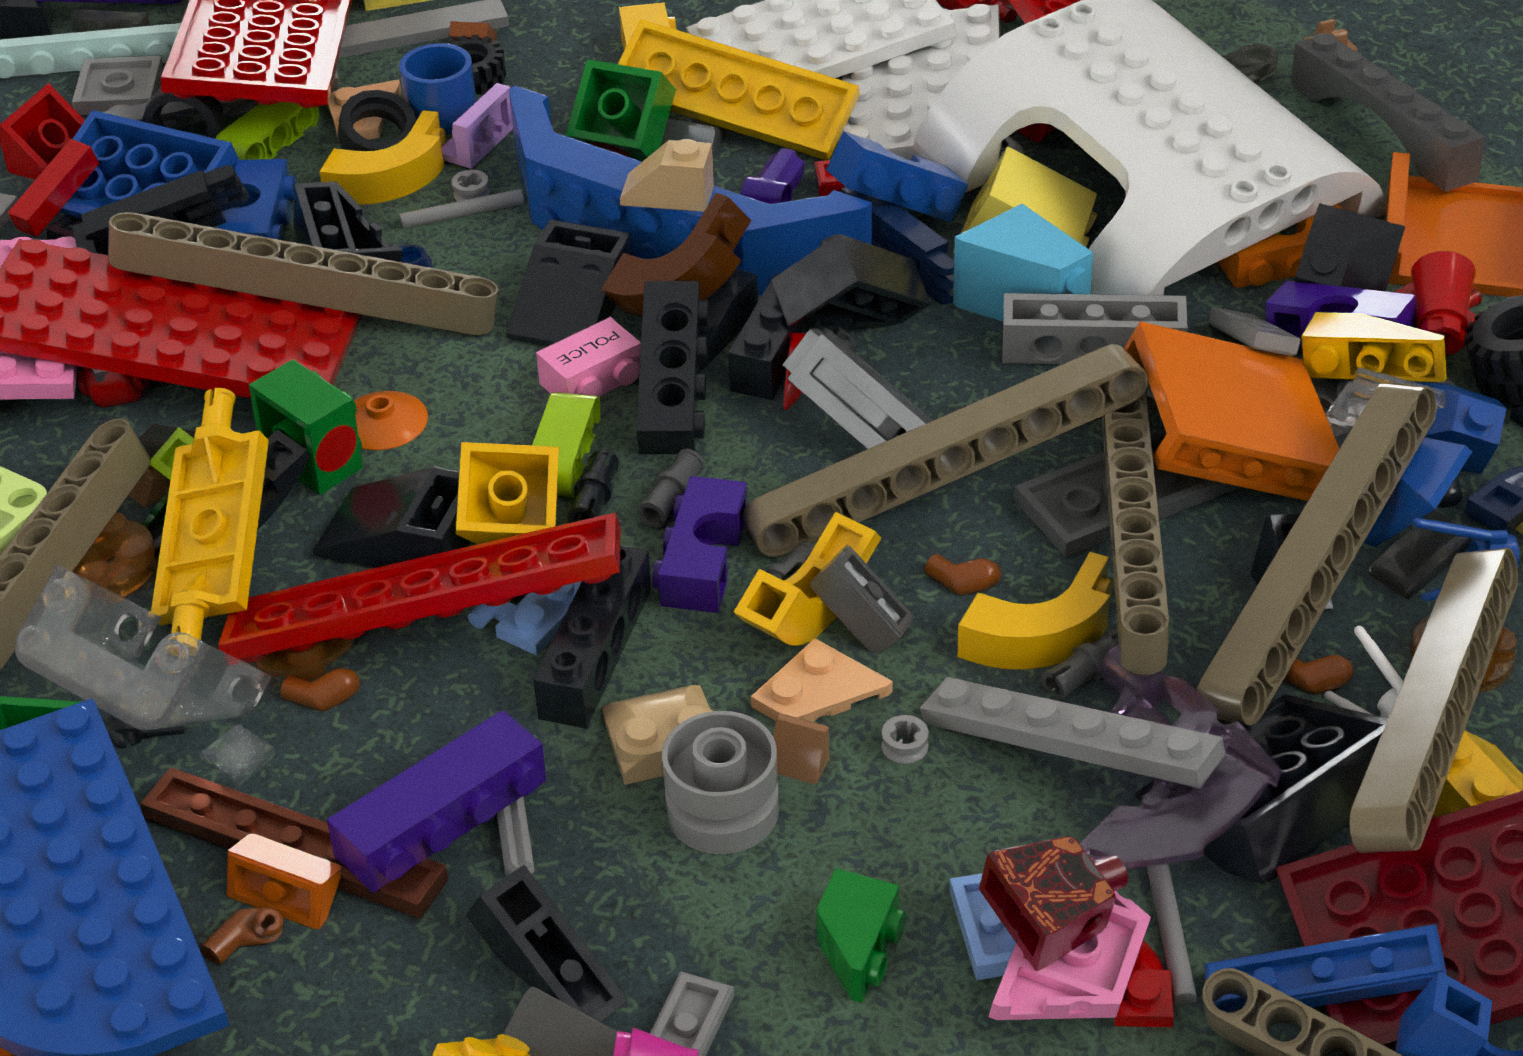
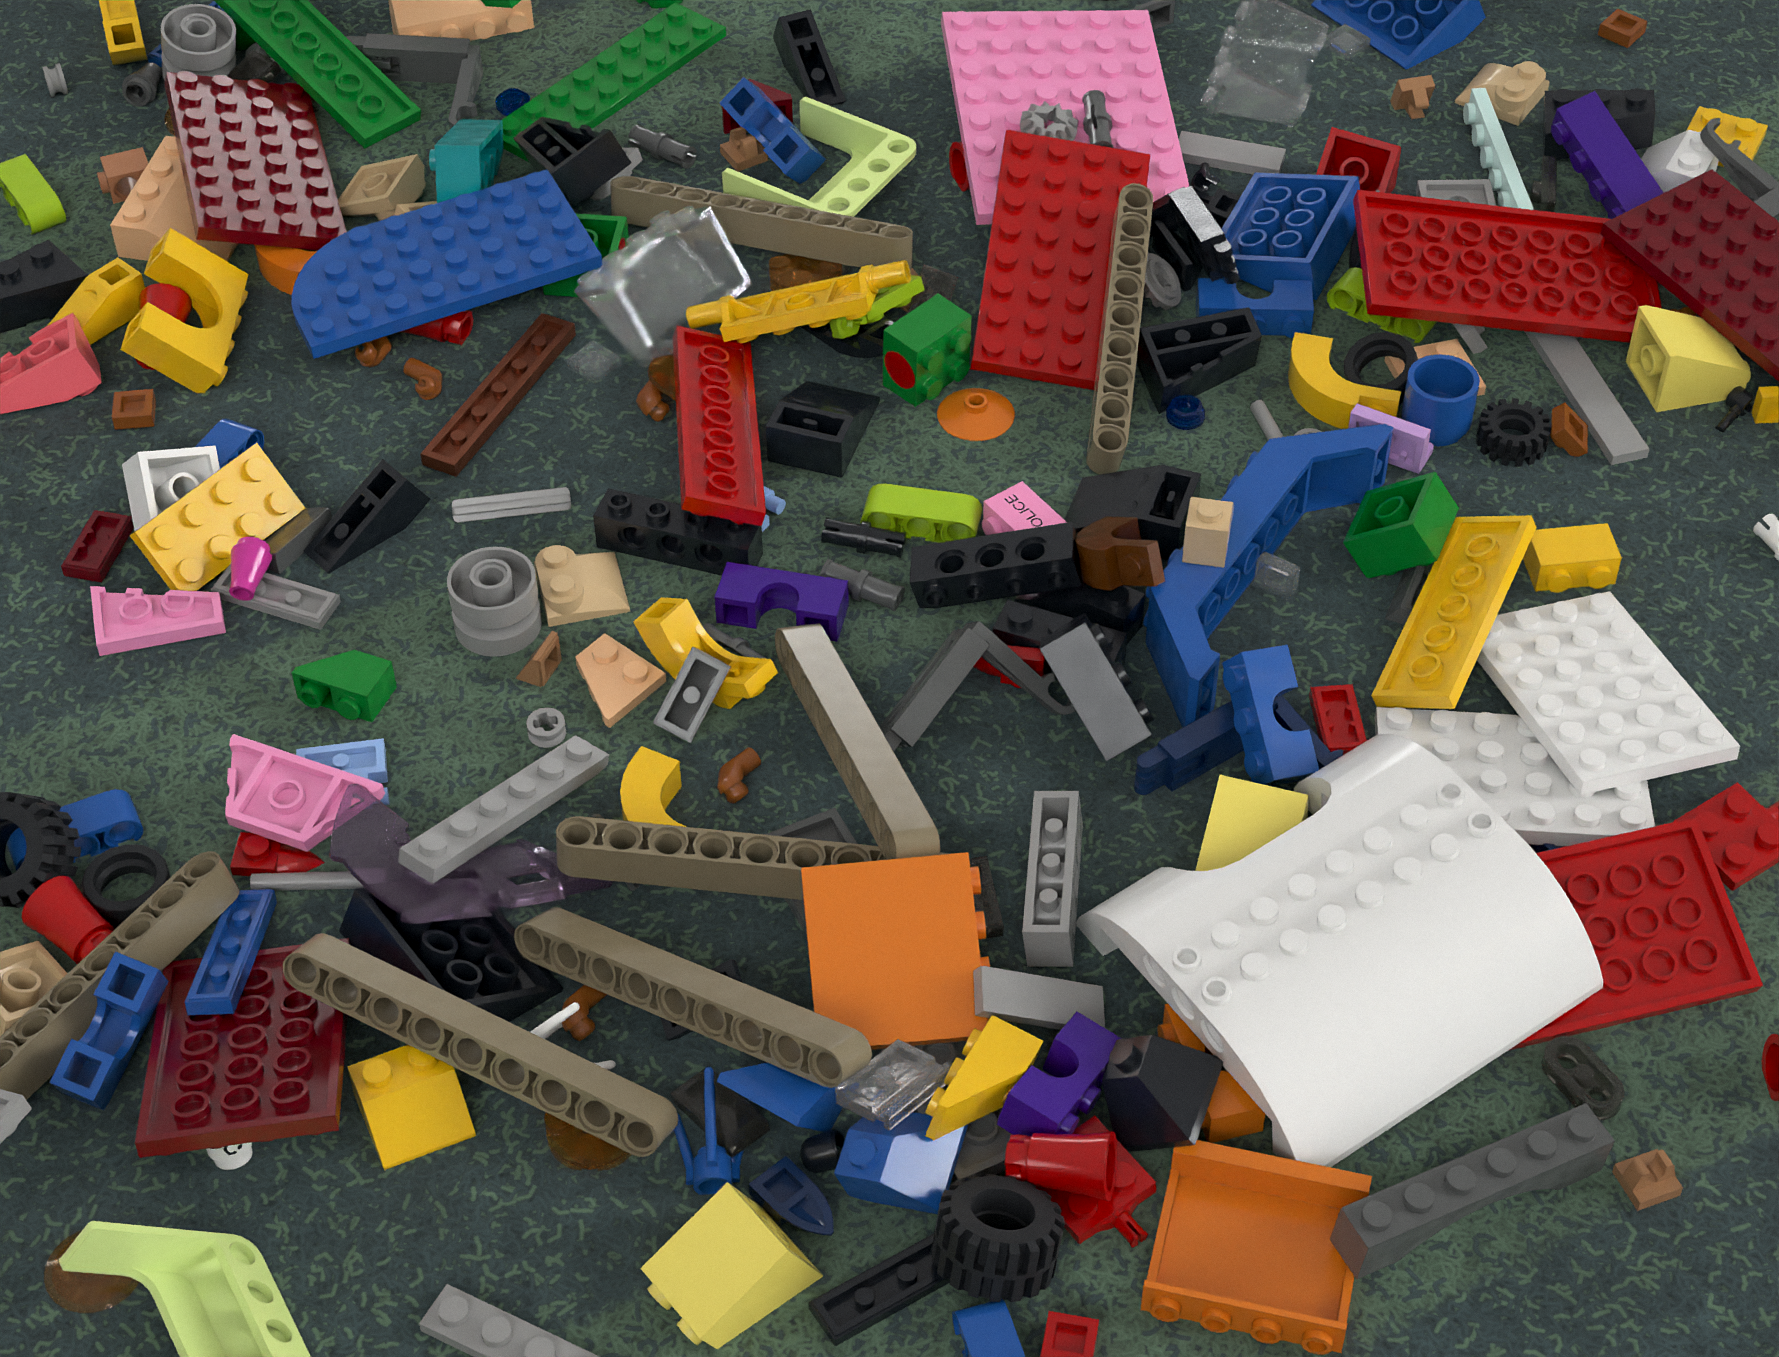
camera: 90 degrees right, 5 degrees up
red piece [7,139,99,237] -> none
orange slope [226,834,342,930] -> none
dark purple brick [327,710,547,893] -> none
yellow slope [456,442,559,544] -> none
dark purple piece [741,148,805,204] -> none
medium azure slope [953,204,1094,321] -> none
dark red torso [979,836,1128,971] -> none

